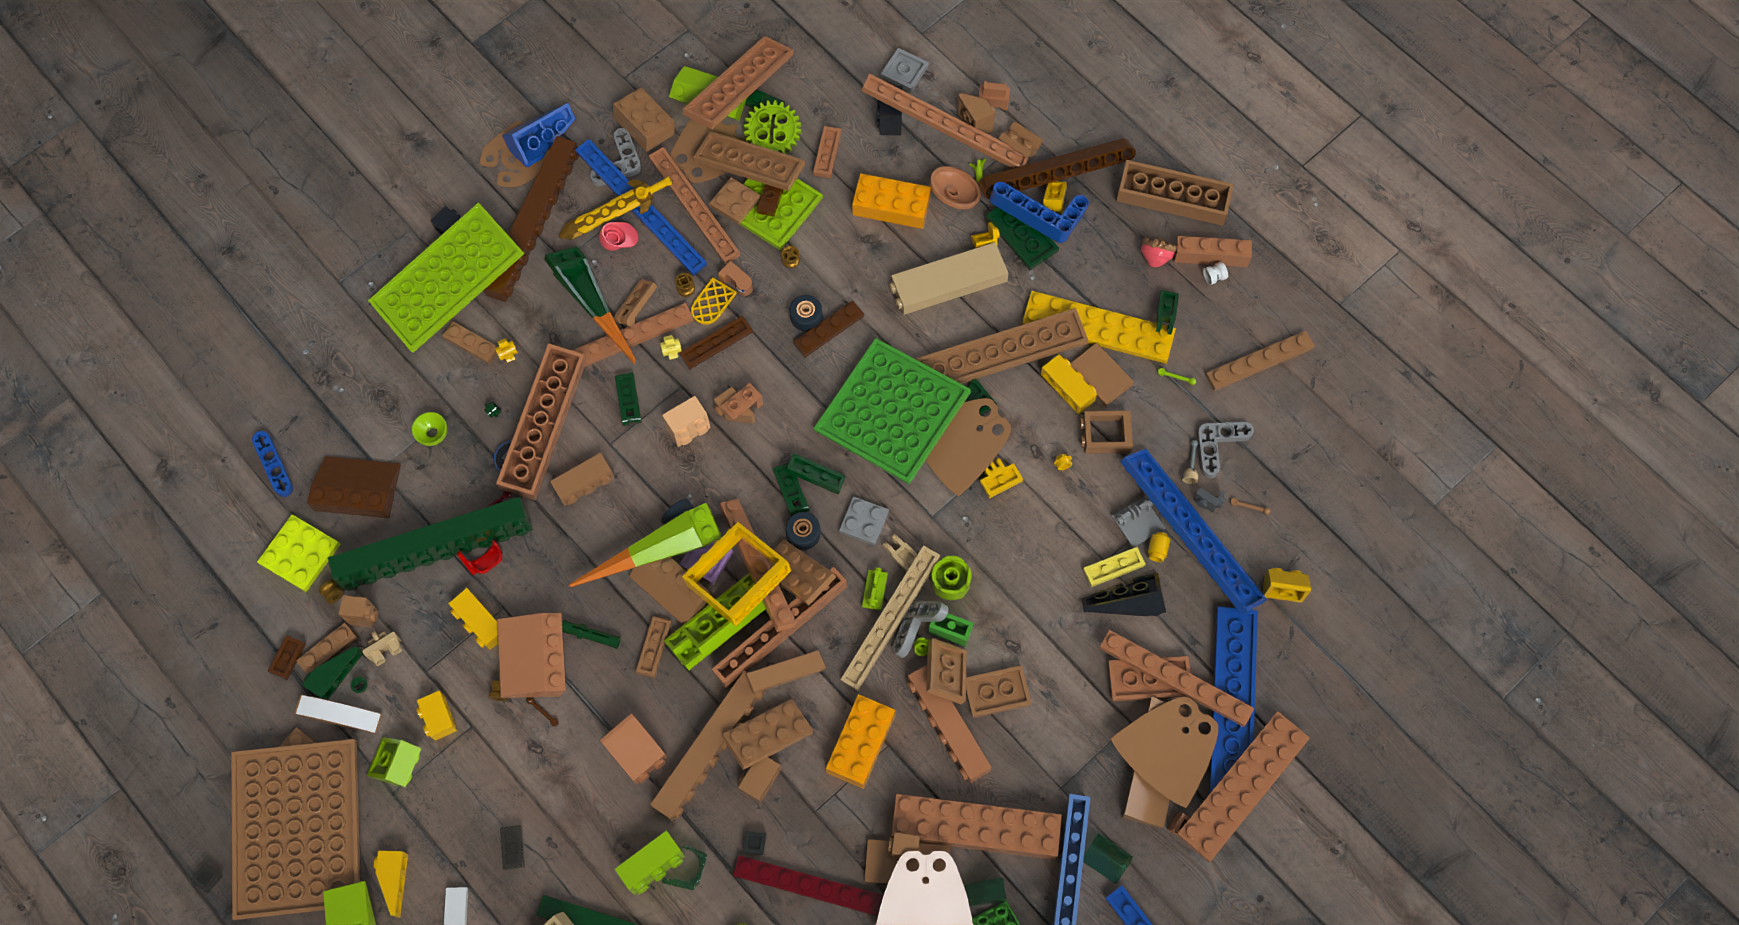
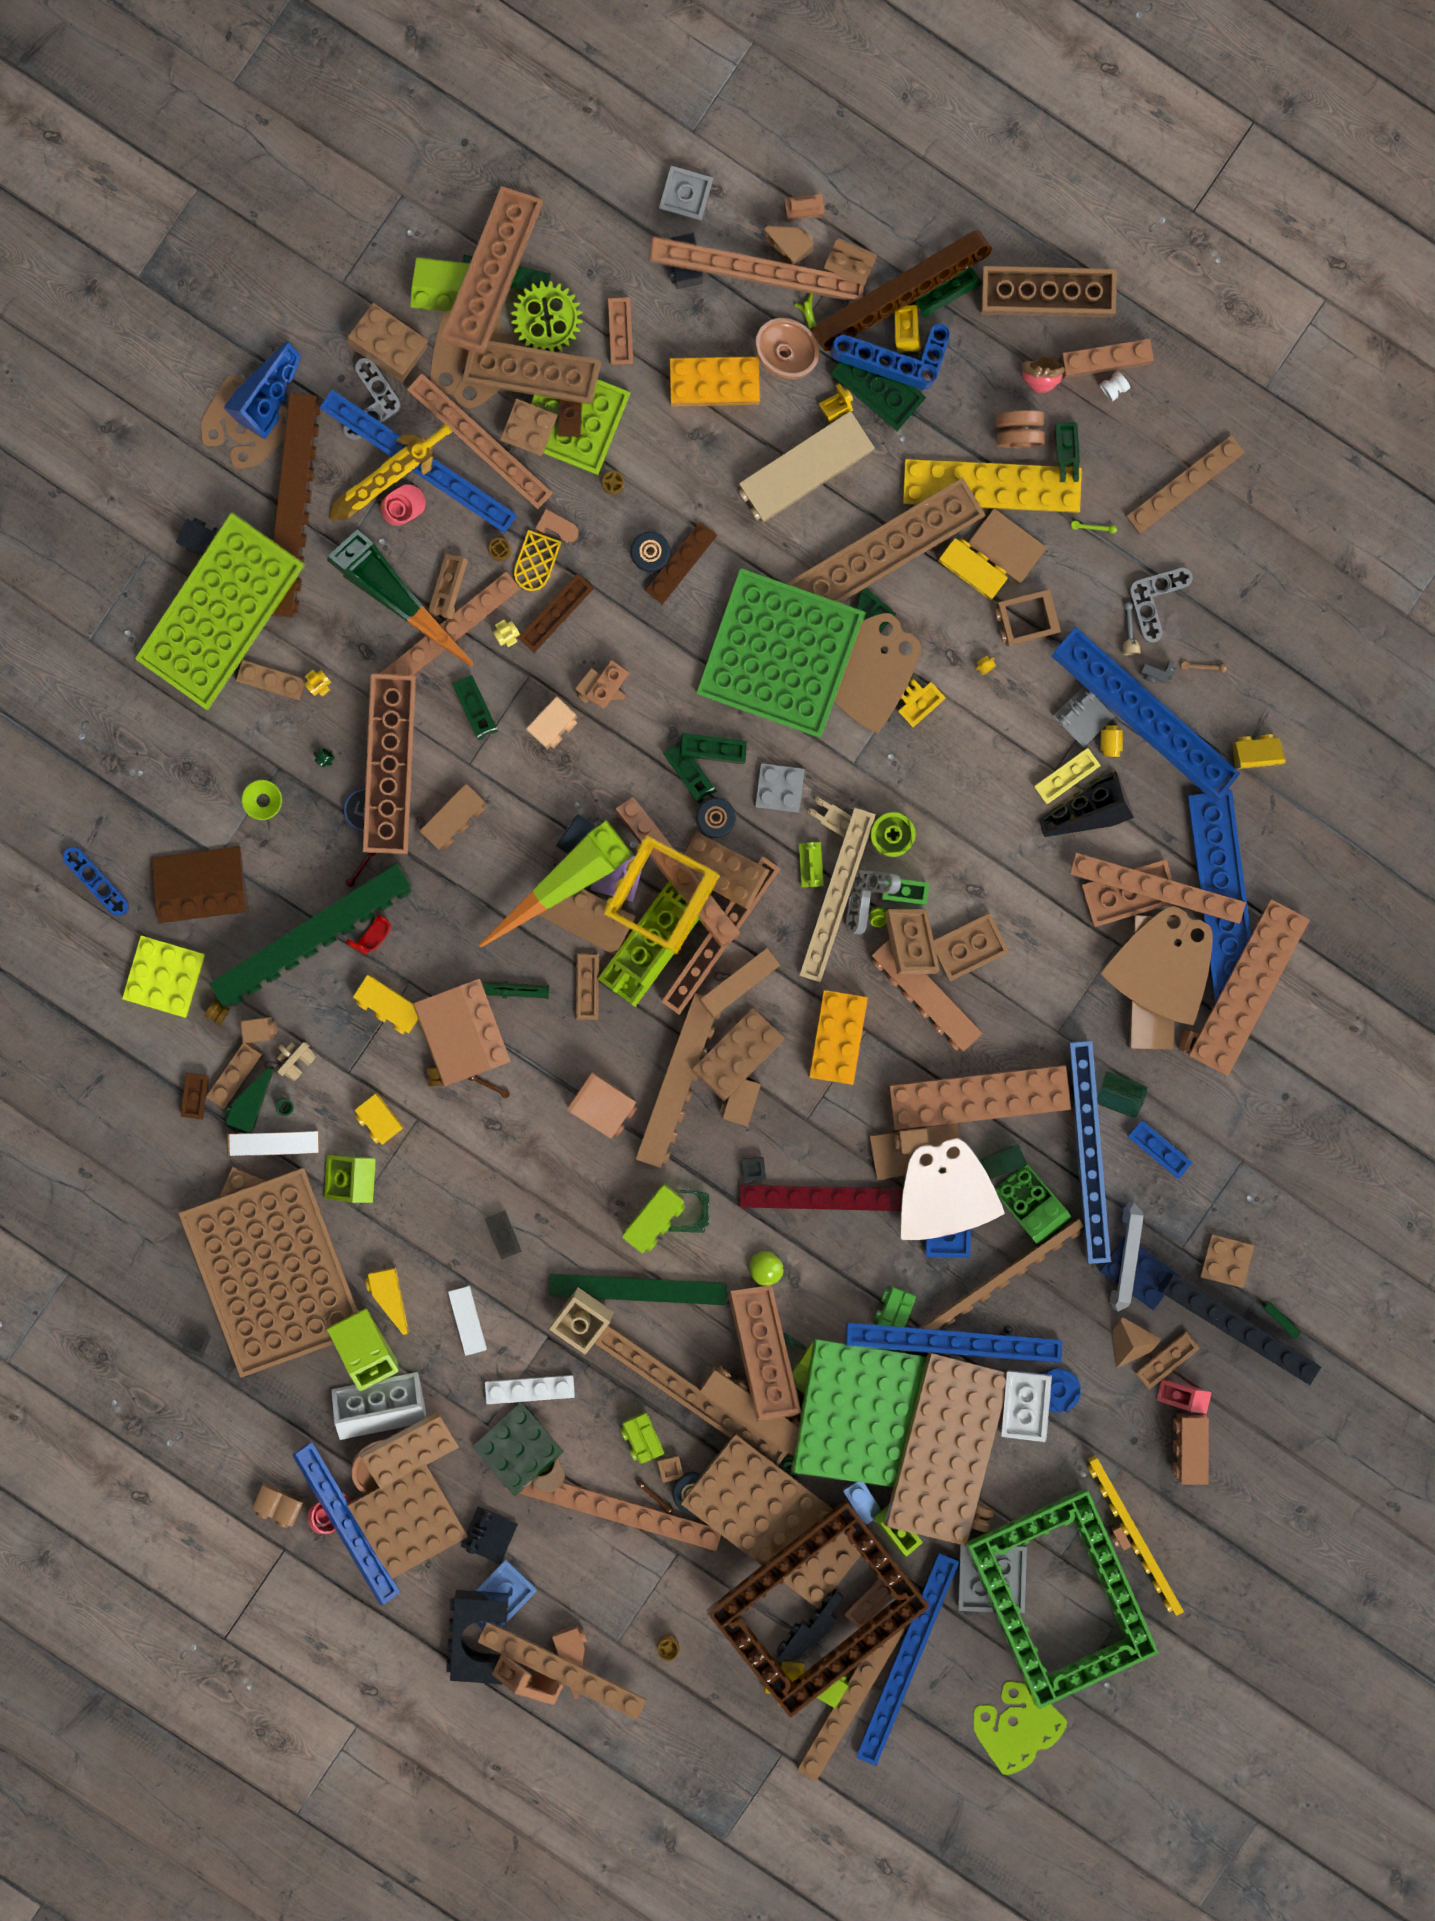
camera: 15 degrees left, 20 degrees up
none -> dark green plate [914,267,982,318]
none -> nougat wheel [995,411,1045,449]

